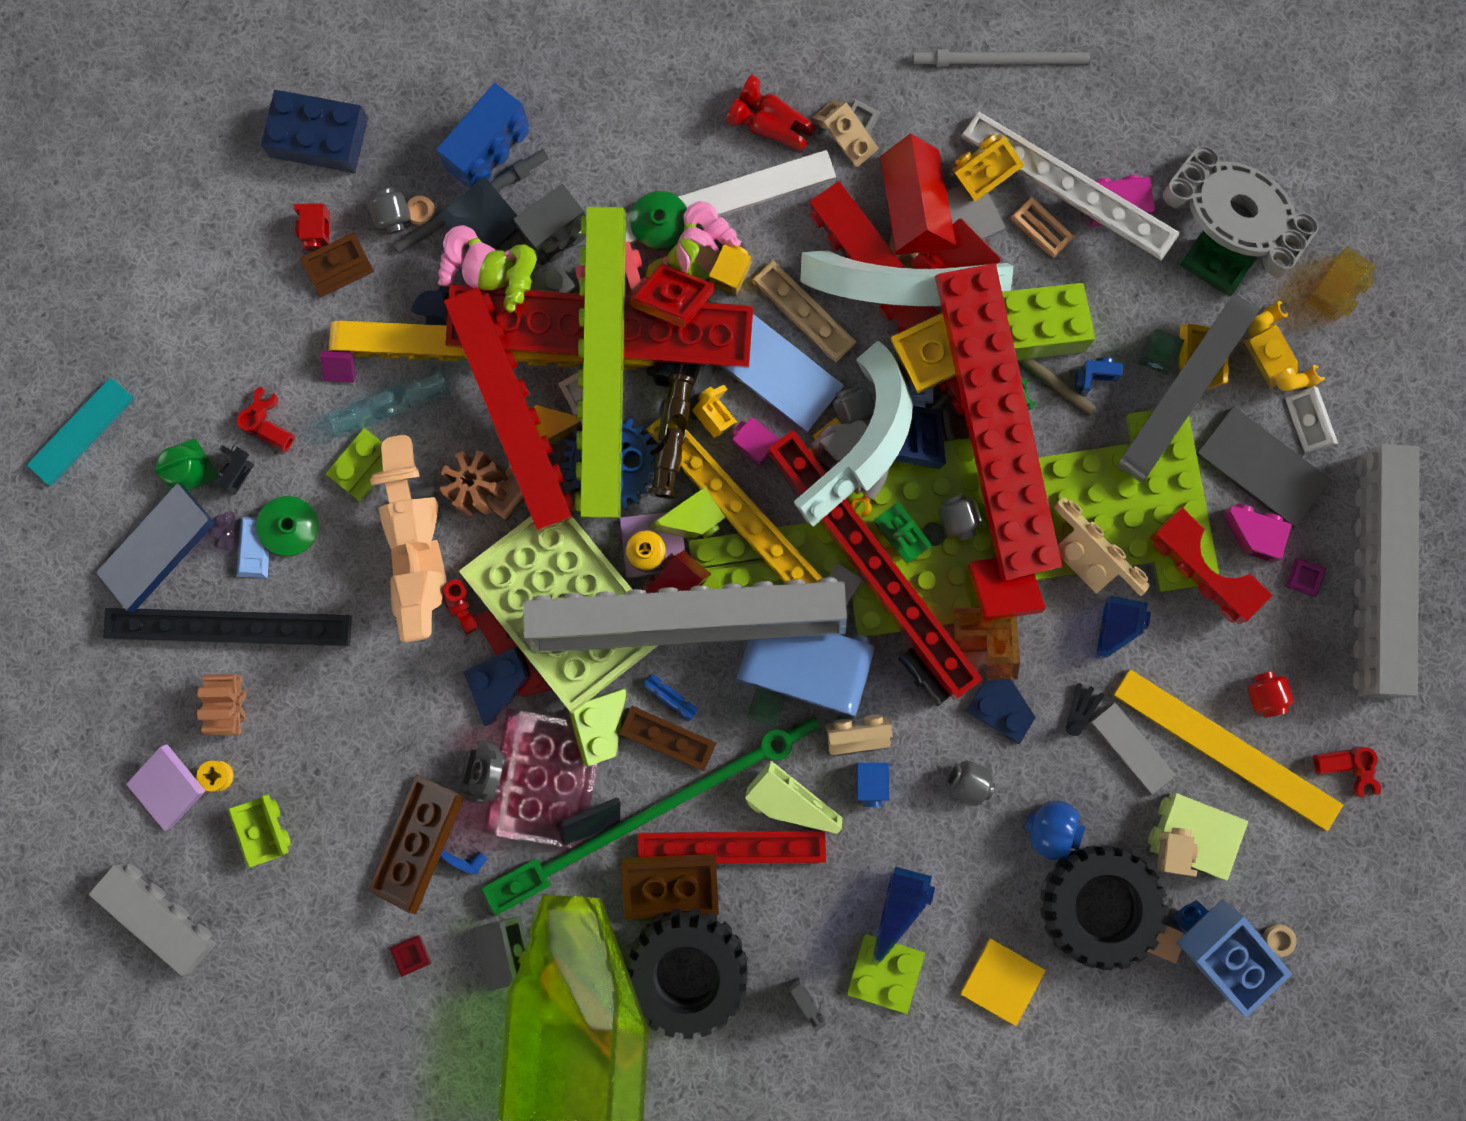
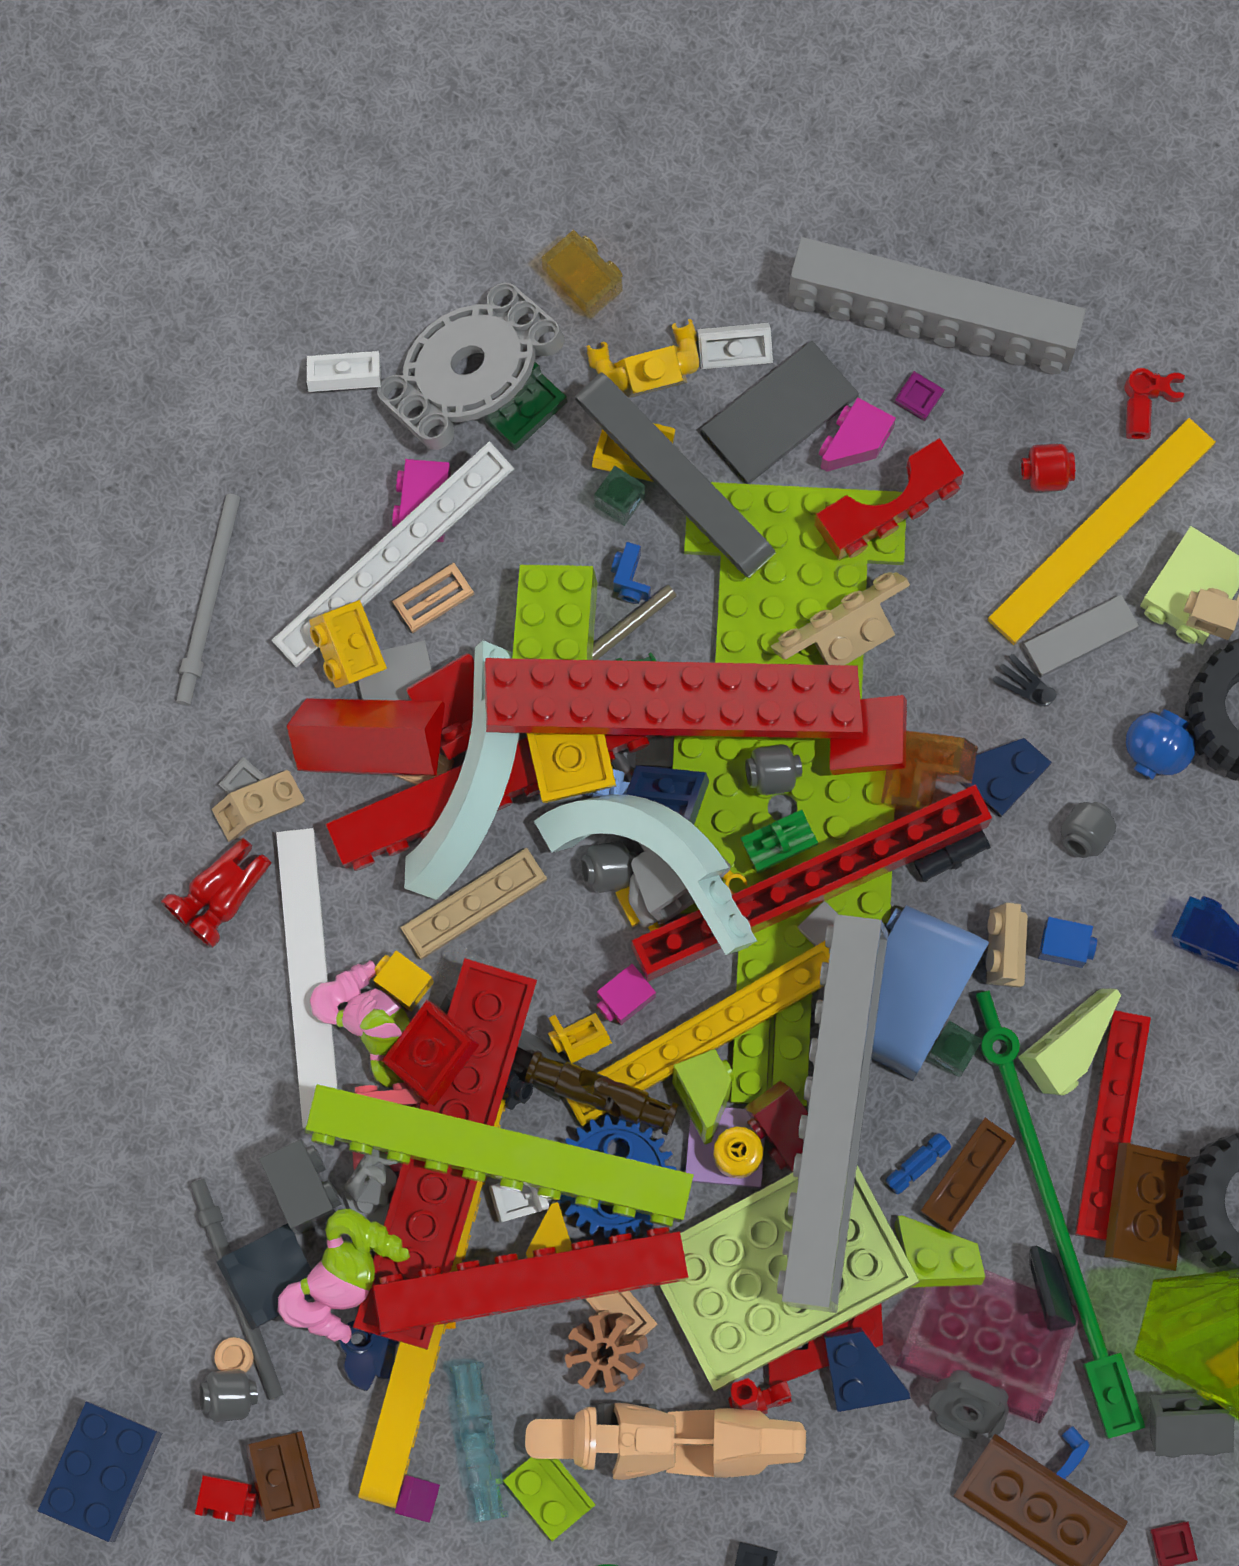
camera: 80 degrees left, 5 degrees down
blue brick [436,82,530,189] -> none
green dish [630,191,687,250] -> none
light blue tile [721,314,844,433] -> none
clear blue slope [1095,596,1151,659] -> none
none -> white plate [307,351,381,392]
none -> light grey piece [344,1149,398,1207]

